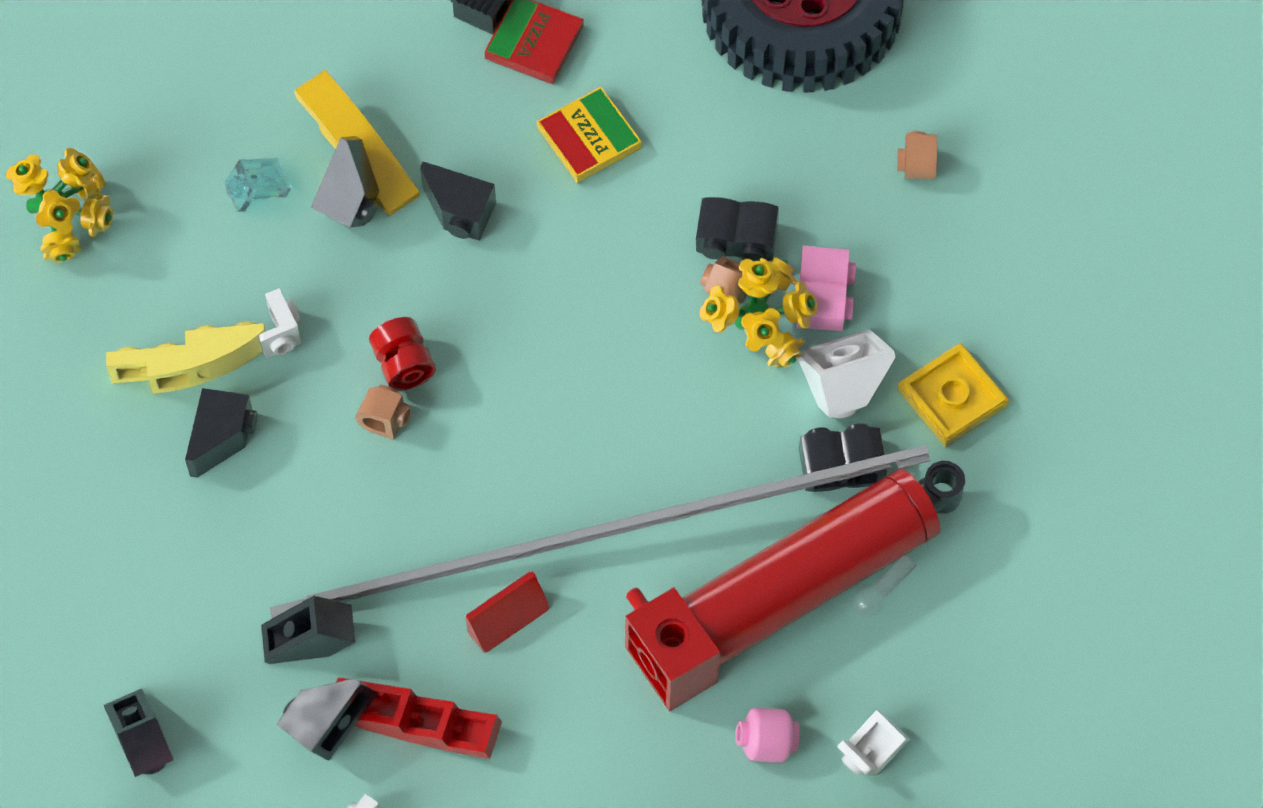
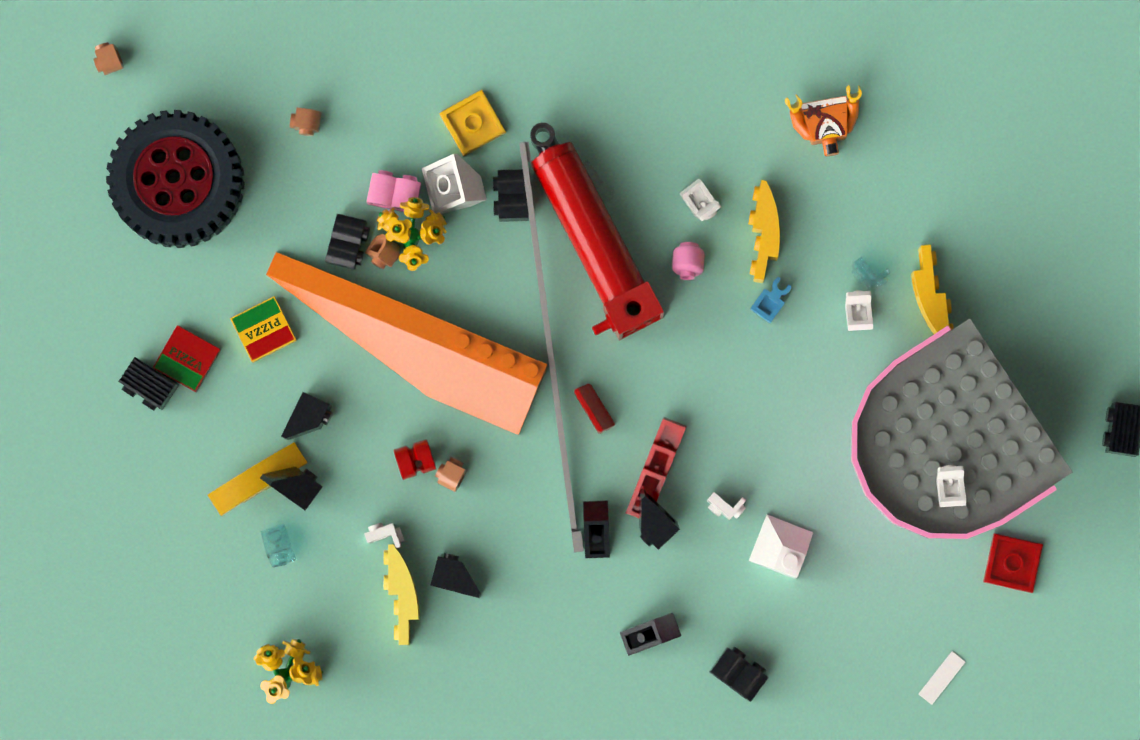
camera: 80 degrees left, 20 degrees up
none -> wedge [266,252,548,435]

